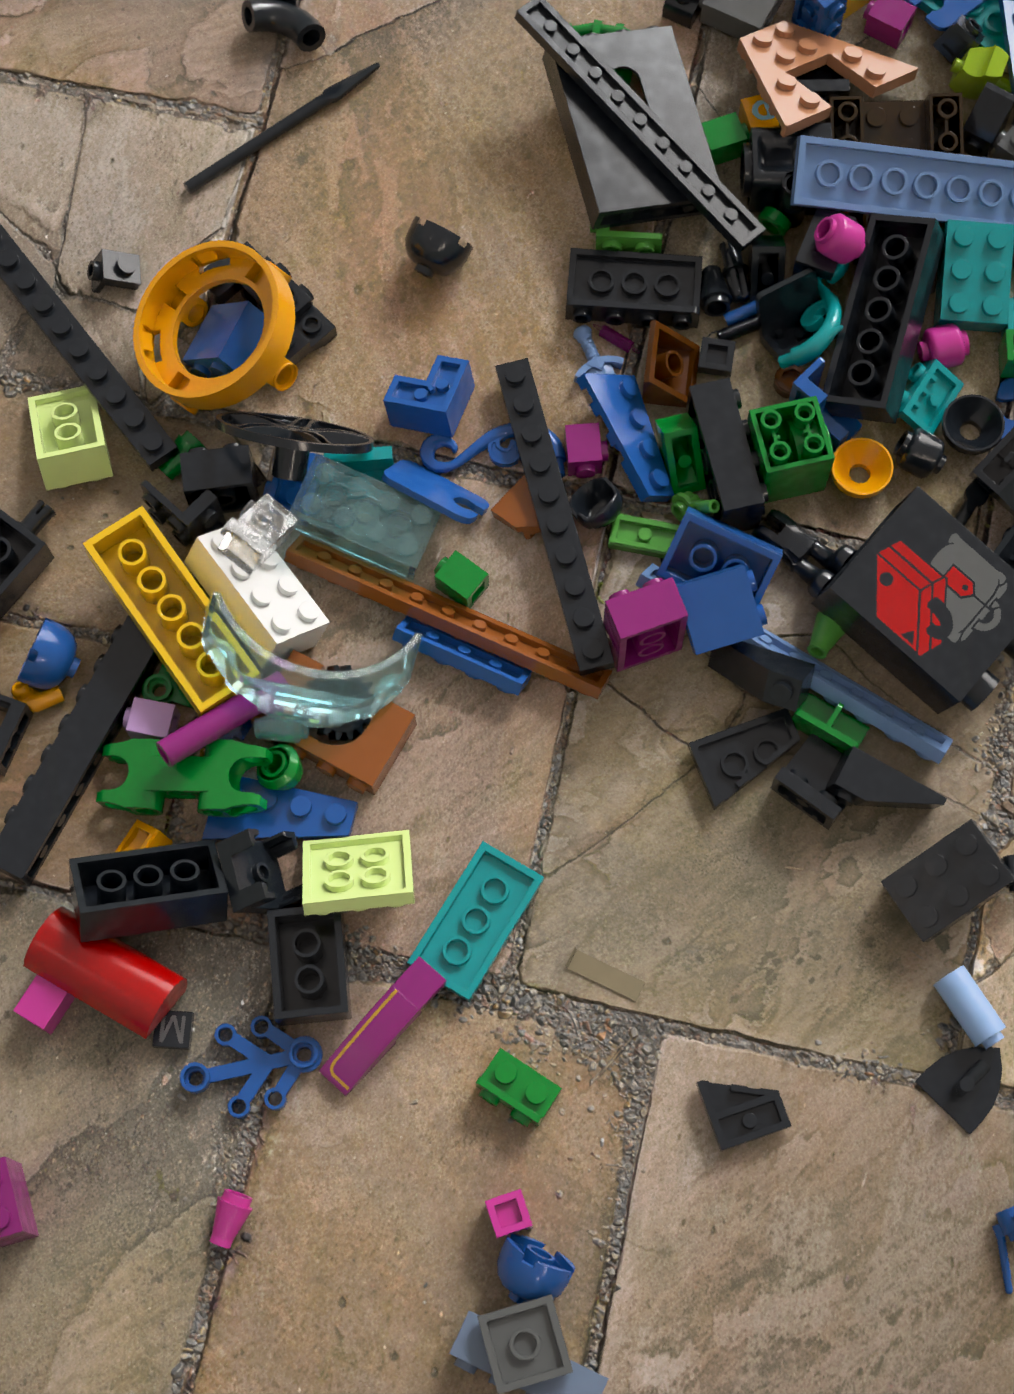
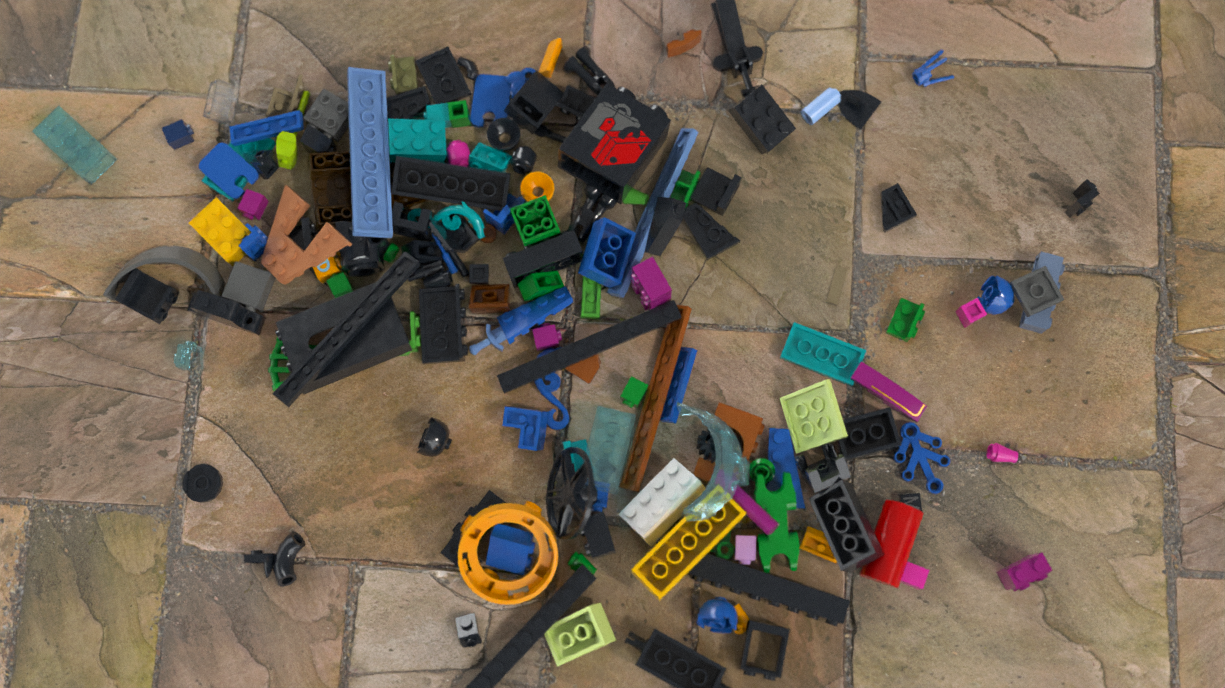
camera: 95 degrees left, 5 degrees up
black bracket [140,480,227,547] -> none
black piece [183,63,380,194] -> none
clear brick [217,493,299,575] -> none
blue piece [381,460,489,524] -> none
black hair [569,477,623,529] -> none
magenta piece [593,324,640,354] -> none
bright green plate [671,491,720,522] -> none
blue brick [676,564,768,655] -> none
dark pink head [814,213,866,264] -> none
black slope [825,746,947,809] -> none

